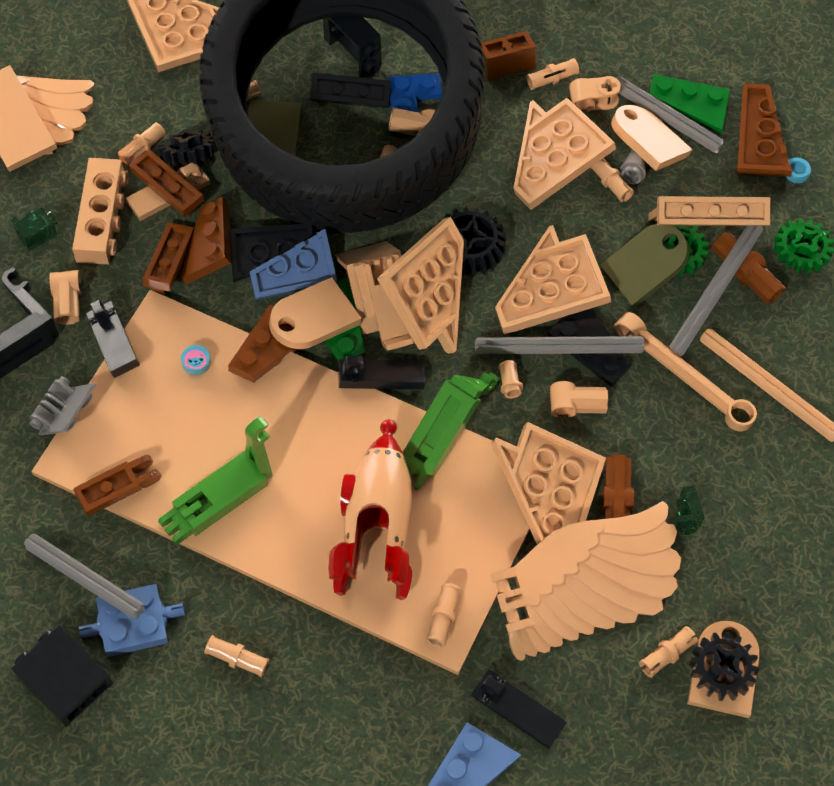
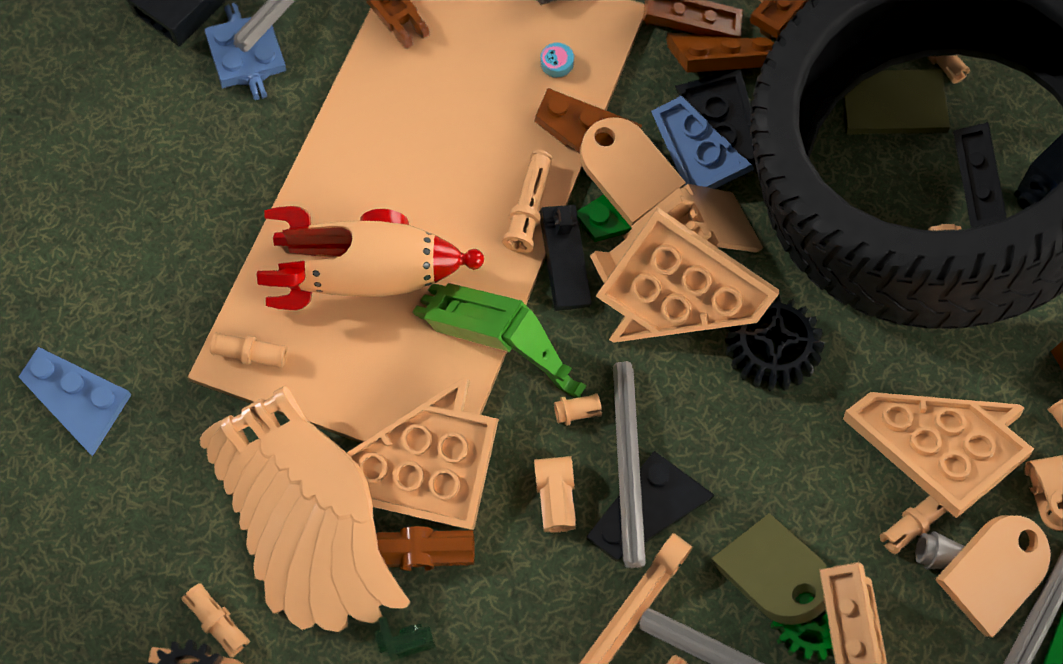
camera: 90 degrees right, 5 degrees up
bright green hinge [158,416,273,544] -> none
light nougat pin [204,635,269,677] -> none
black hinge [471,669,567,749] -> none
light nougat wing [495,225,611,335] -> none
none -> light nougat pin [502,150,553,253]

